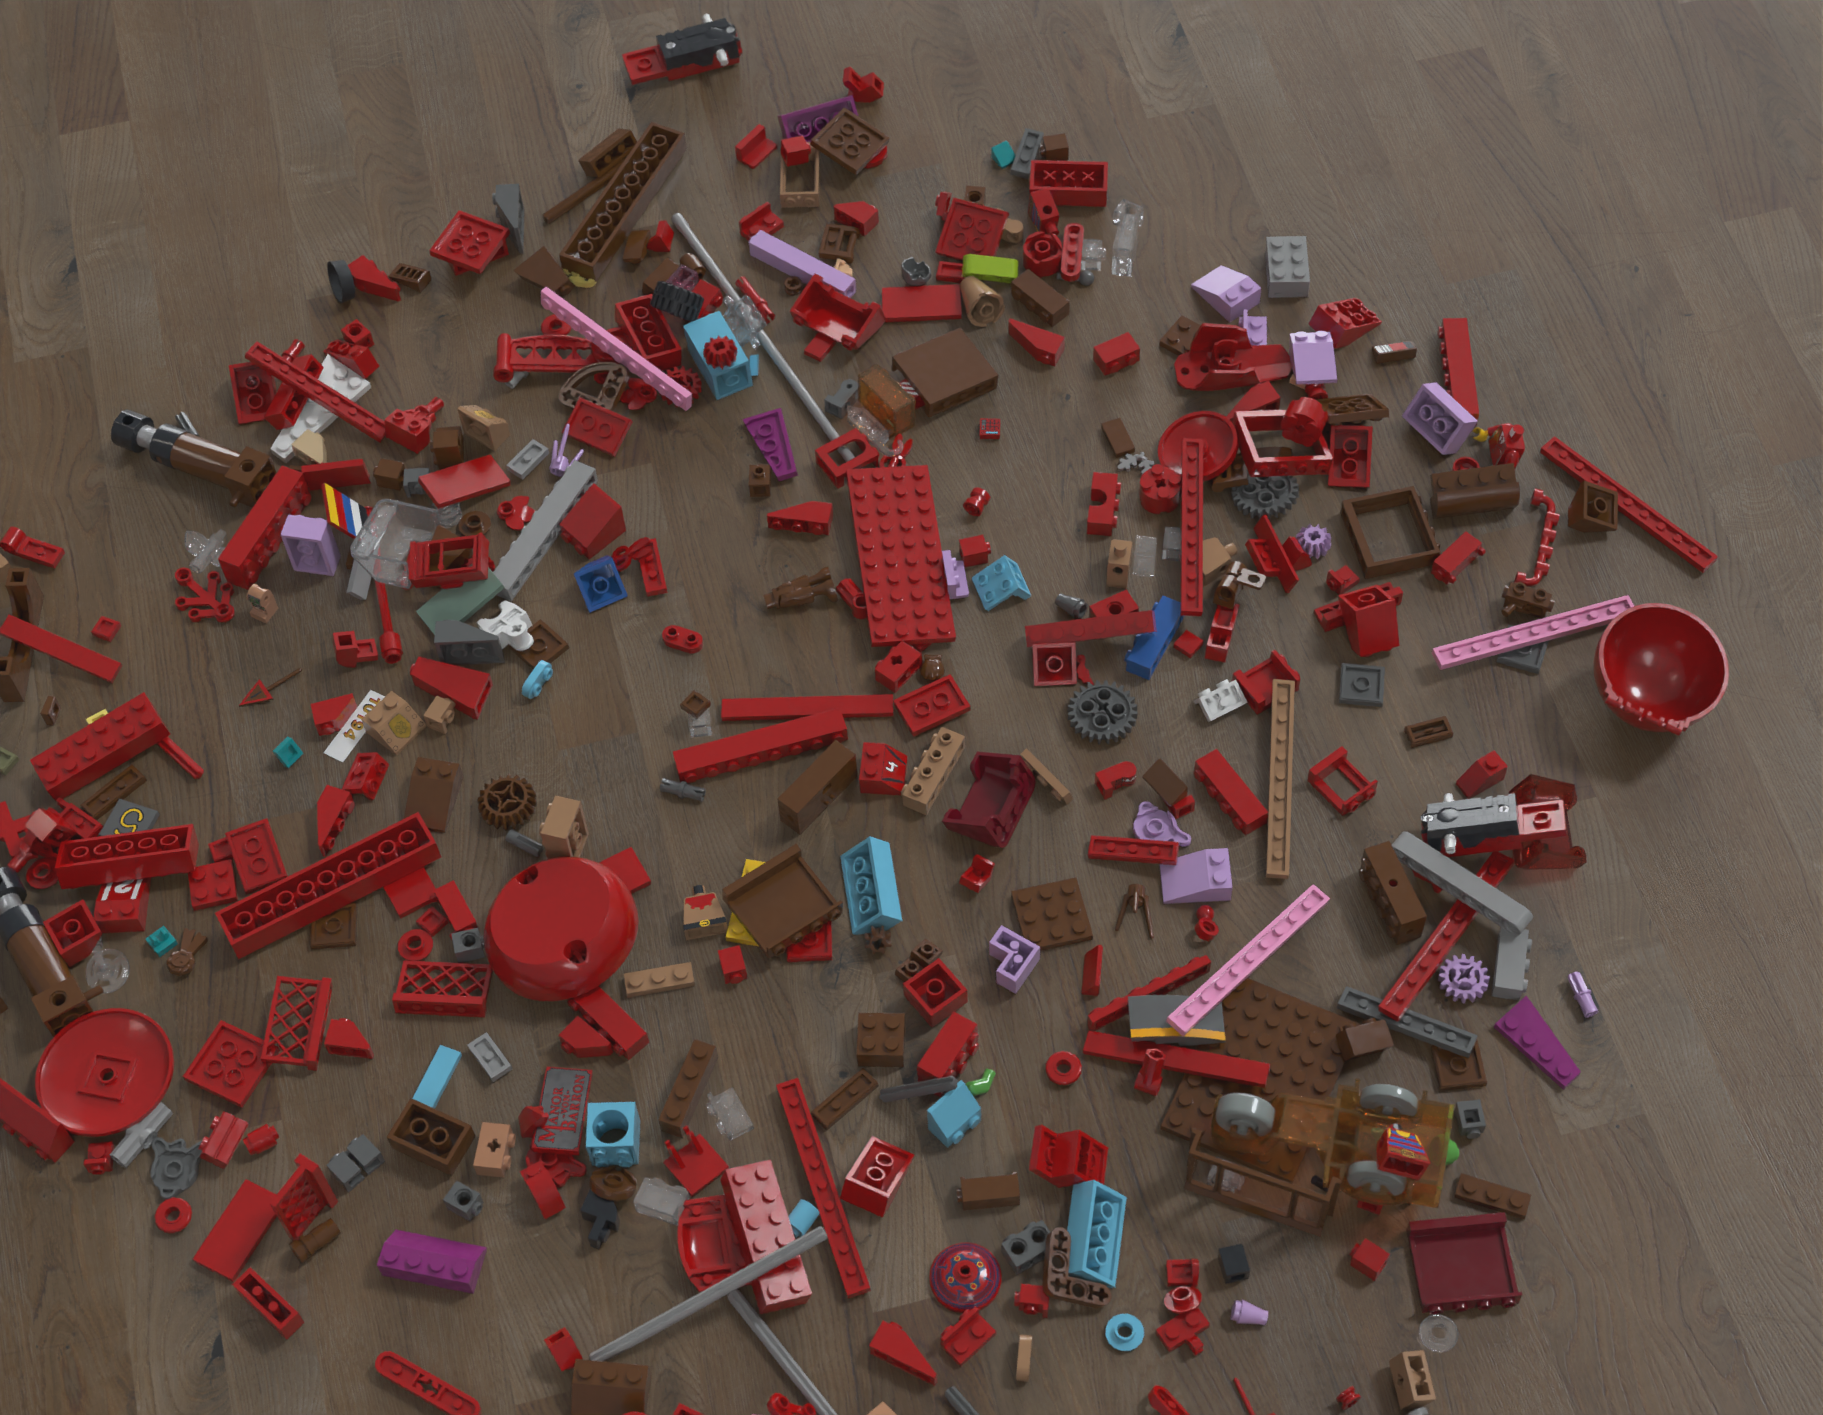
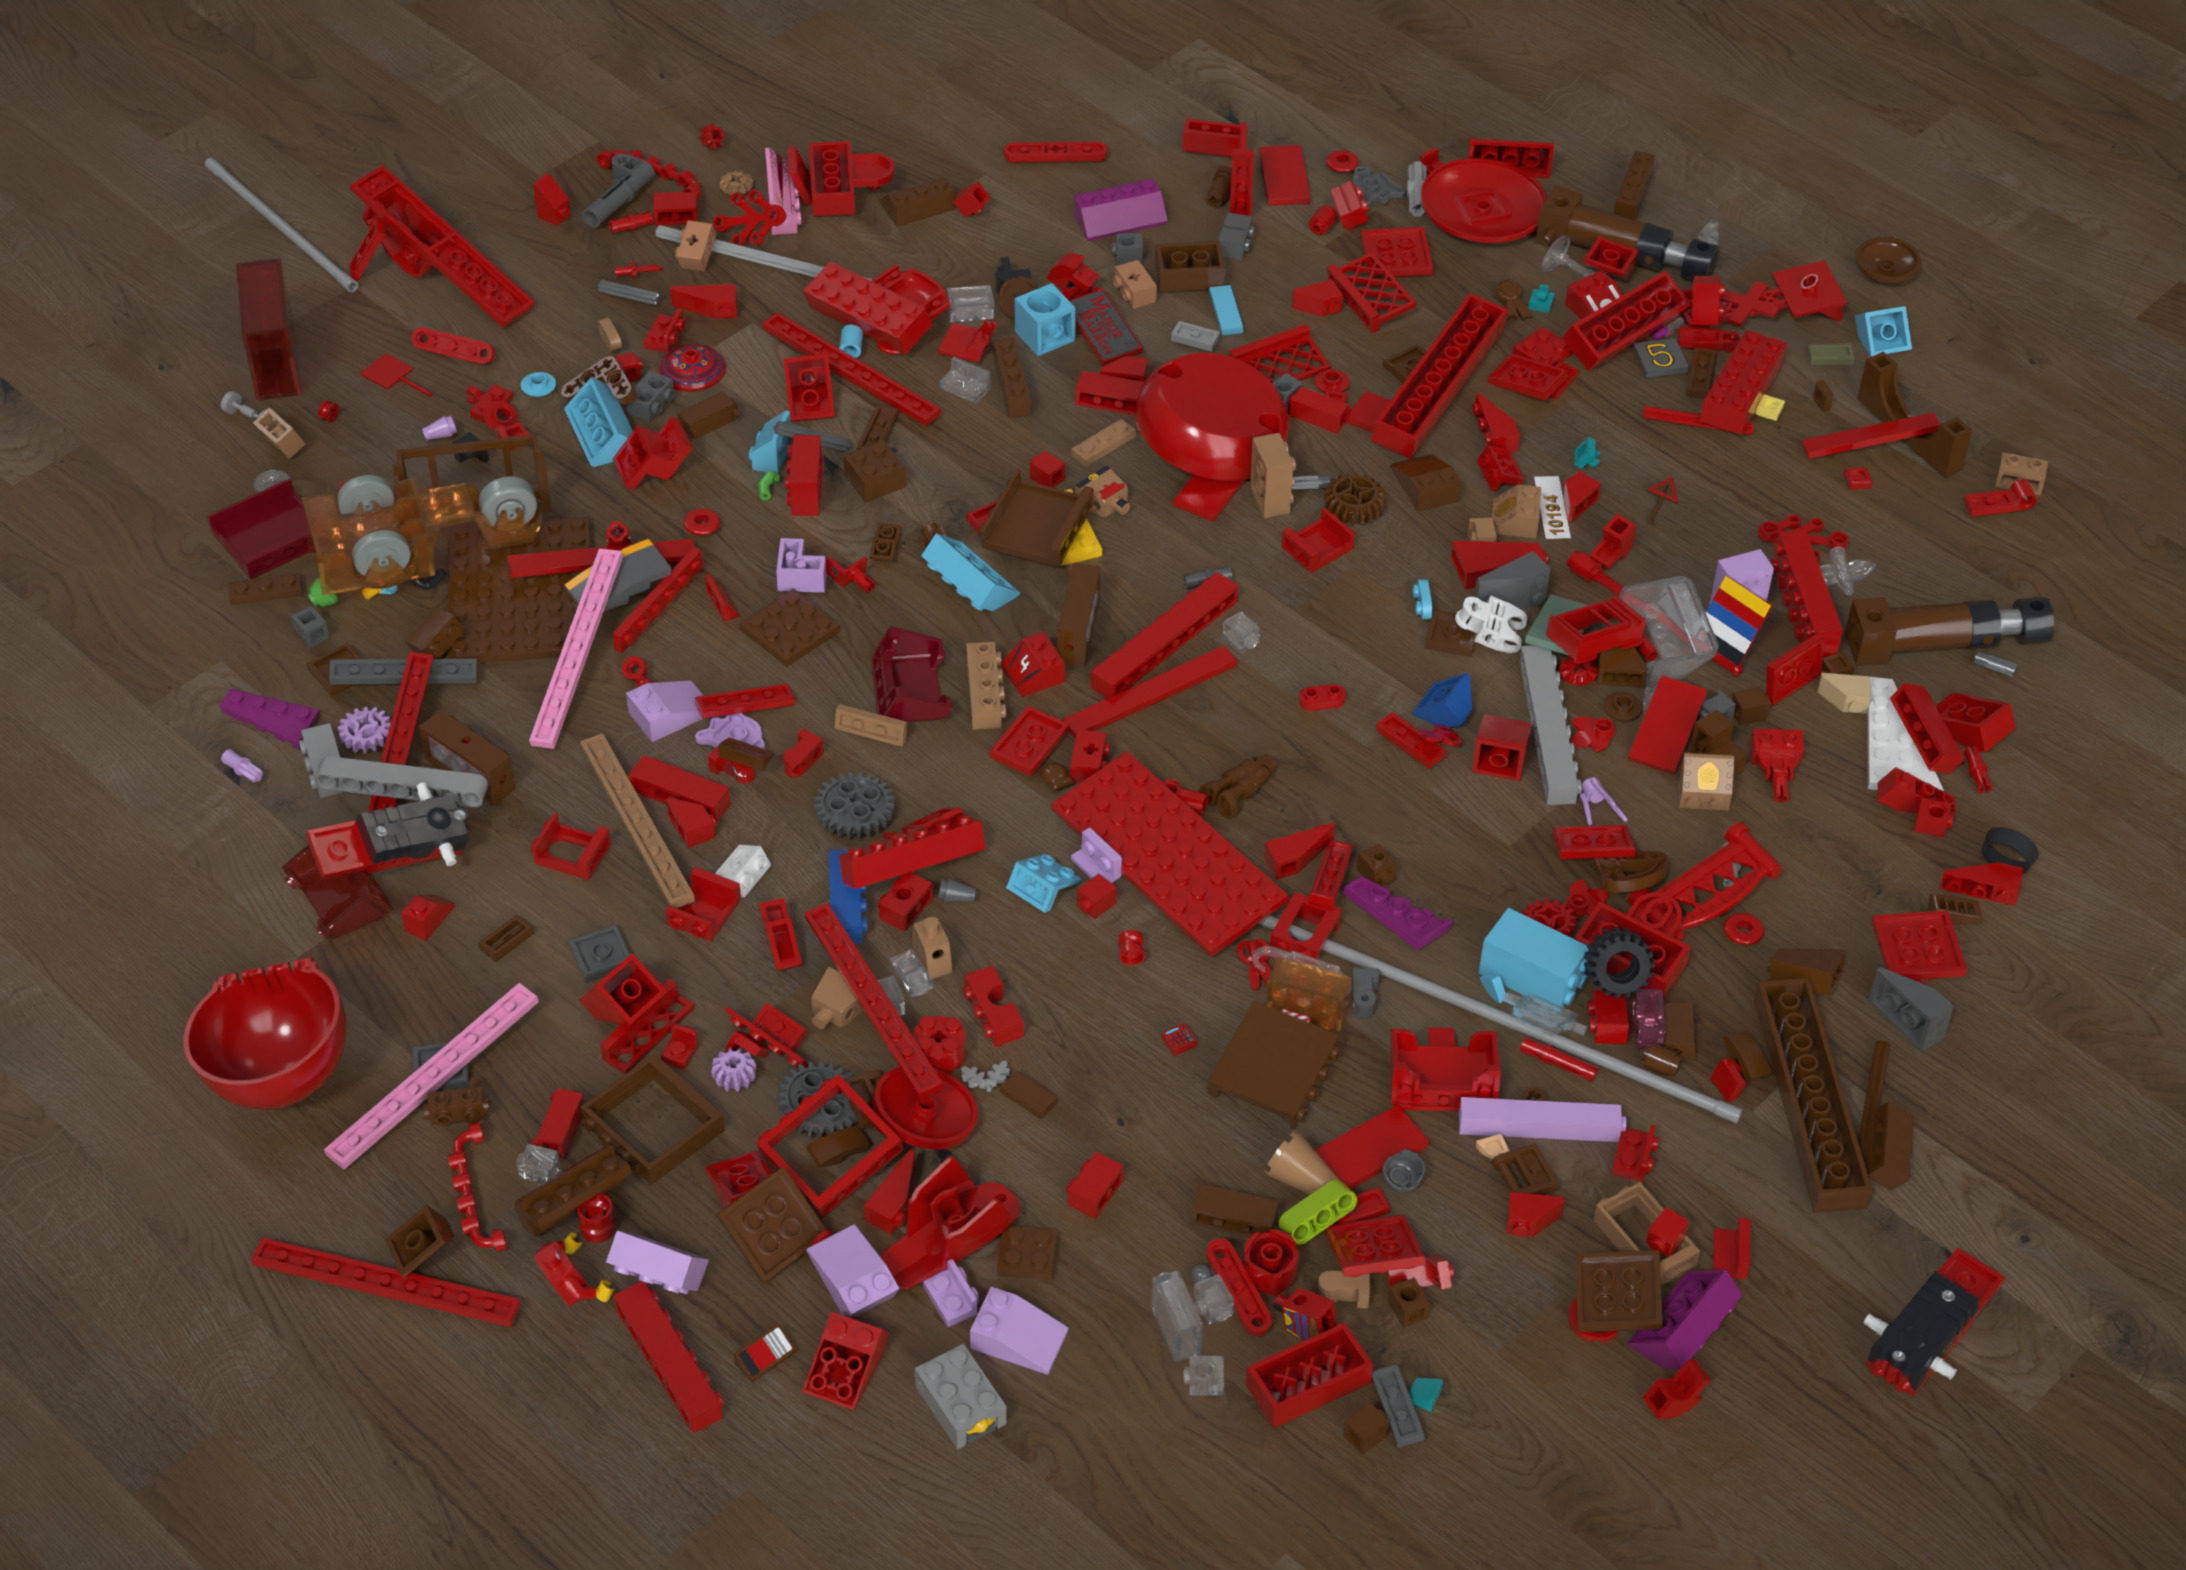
camera: 145 degrees right, 10 degrees down
red tile [245,341,386,443] -> none
nougat leg [247,584,278,624] -> none
light grey plate [506,439,549,480] -> none
red slope [518,1106,549,1138] -> none
bright pink plate [541,287,692,411] -> none
light grey axle [589,1227,827,1362] -> none
reddish brown tile [680,690,711,719] -> none
red gear [703,335,738,370] -> none
red brick [903,958,968,1028] -> none
red bracket [959,854,995,893] -> none
red slope [1008,318,1065,367] -> none
reddish brown plant [1115,884,1154,939] -> none
red tile [1173,630,1204,659] -> none
reddish brown piece [1213,561,1266,609] -> none
red brick [1281,397,1328,447] -> none
red torso [1377,1124,1430,1180] -> none
none -> clear brick [516,1144,561,1183]
none -> red slope [665,798,717,848]
none -> red bracket [826,556,876,594]
none -> red panel [1281,508,1354,573]
none -> red tile [1309,839,1354,907]

